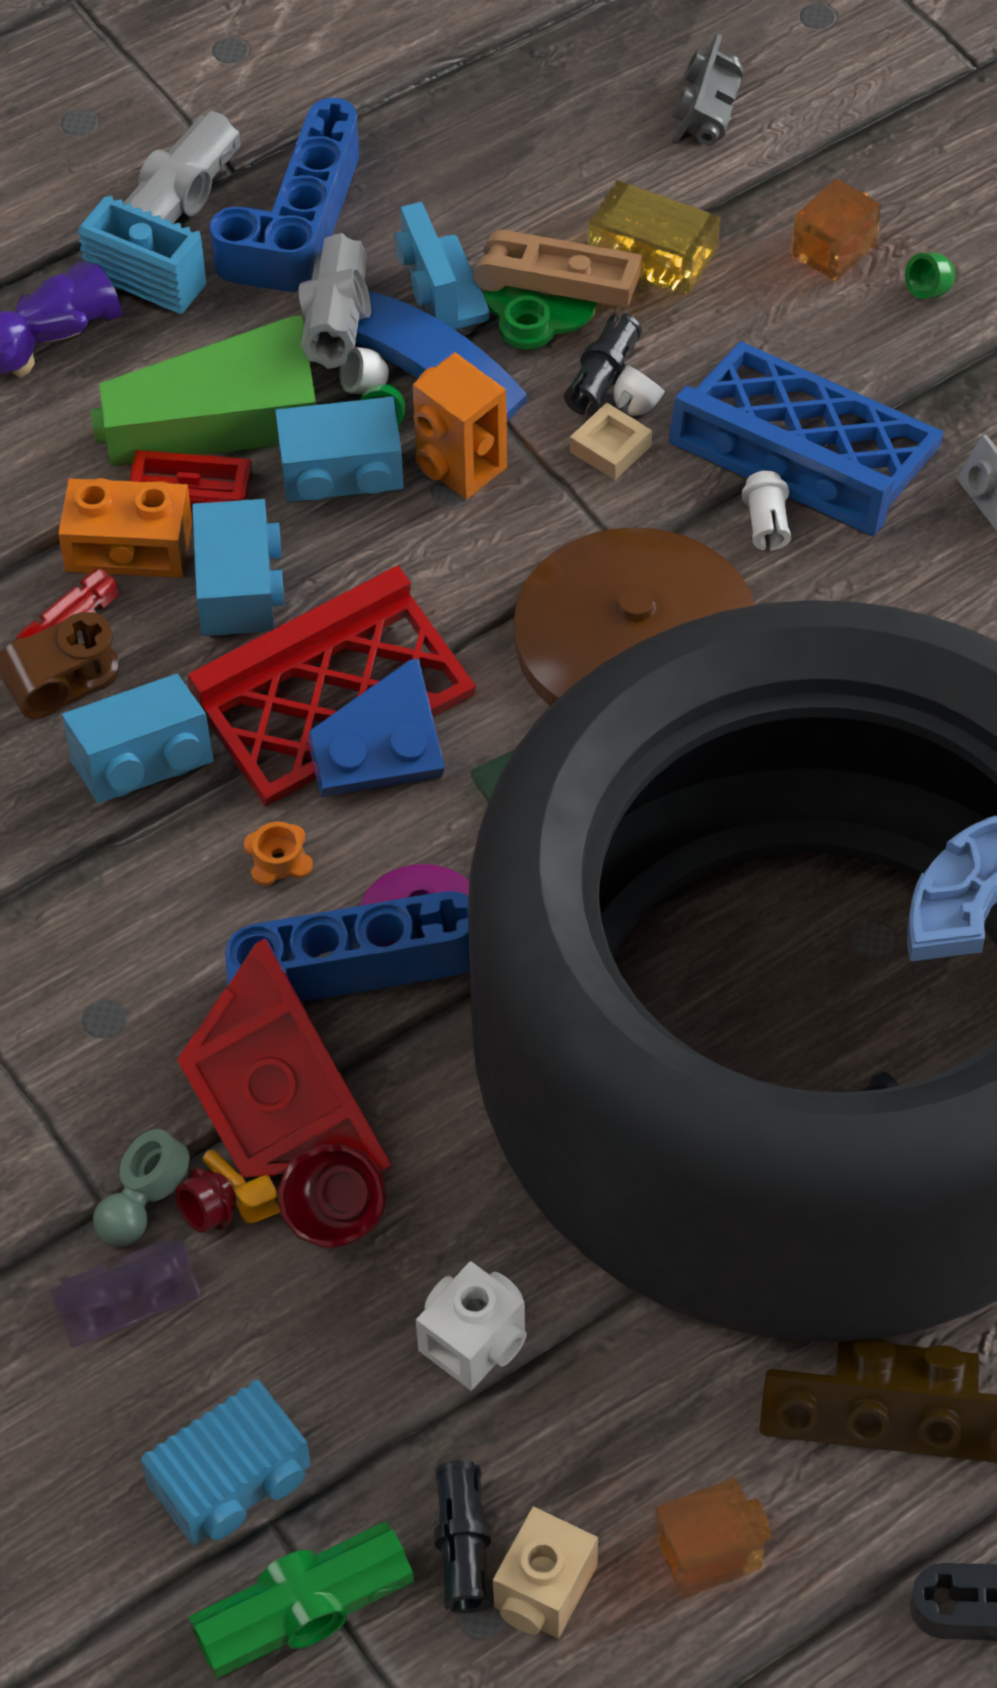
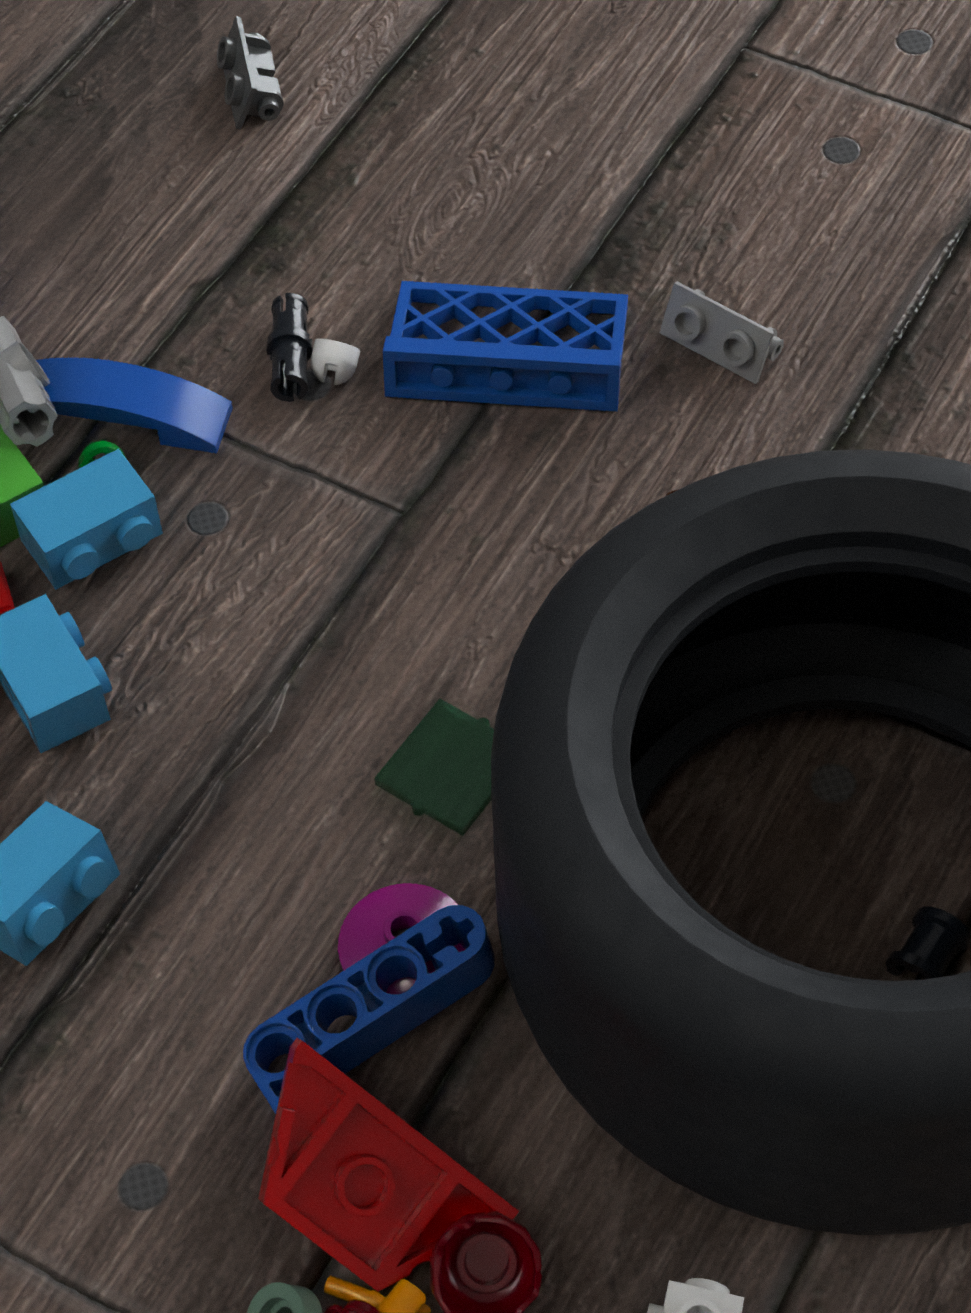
camera: 25 degrees left, 0 degrees up
red fence [188,565,476,807] -> none
orange plate [244,821,313,886] -> none
blue wing [308,659,445,797] -> none
white hinge [340,347,389,395] -> none
dark azure bracket [394,202,489,330] -> none
orange brick [413,352,507,500] -> none
medium nougat plate [473,230,642,308] -> none
green plate [484,285,598,349] -> none
reddish brown dish [514,527,755,706] -> none
tan tile [570,402,652,480] -> none
clear yellow brick [588,180,720,295] -> none
white pin [742,471,791,551] -> none
clear orange brick [792,178,881,282] -> none
green hinge [905,252,955,299] -> none

